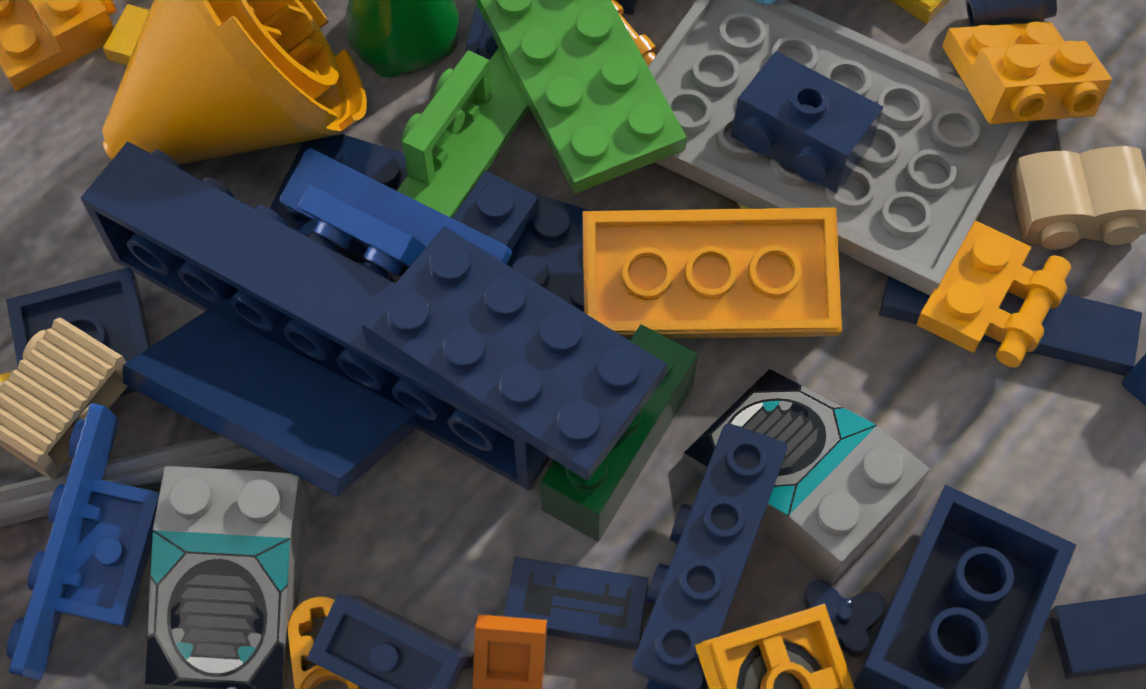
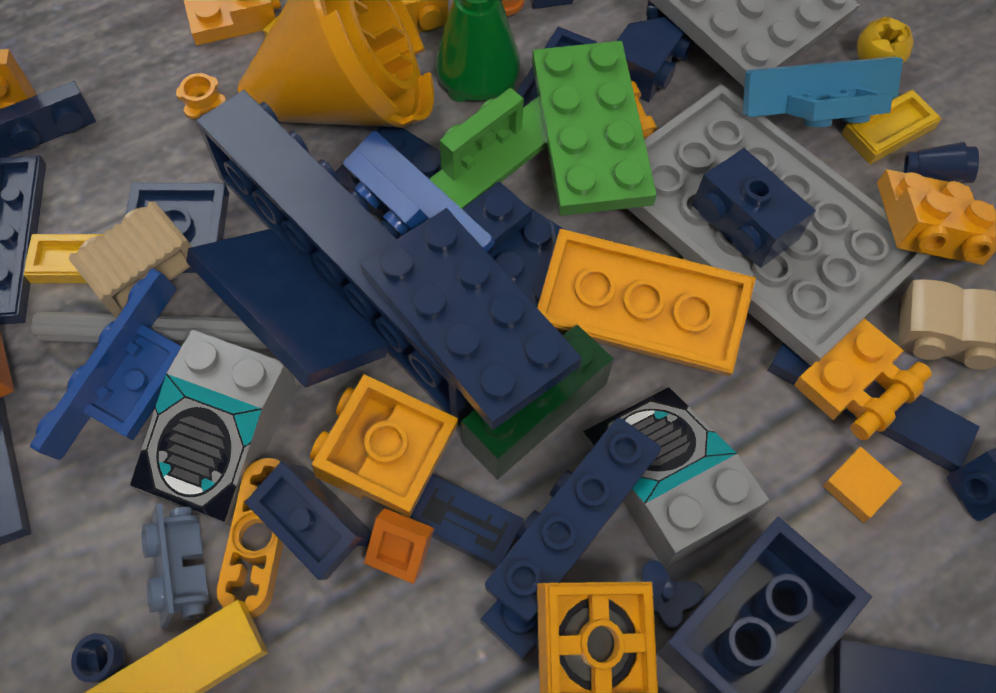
camera: 15 degrees right, 0 degrees up
none -> light orange plate [176,73,226,119]
none -> light orange plate [310,374,458,518]
none -> light orange tile [823,446,902,523]

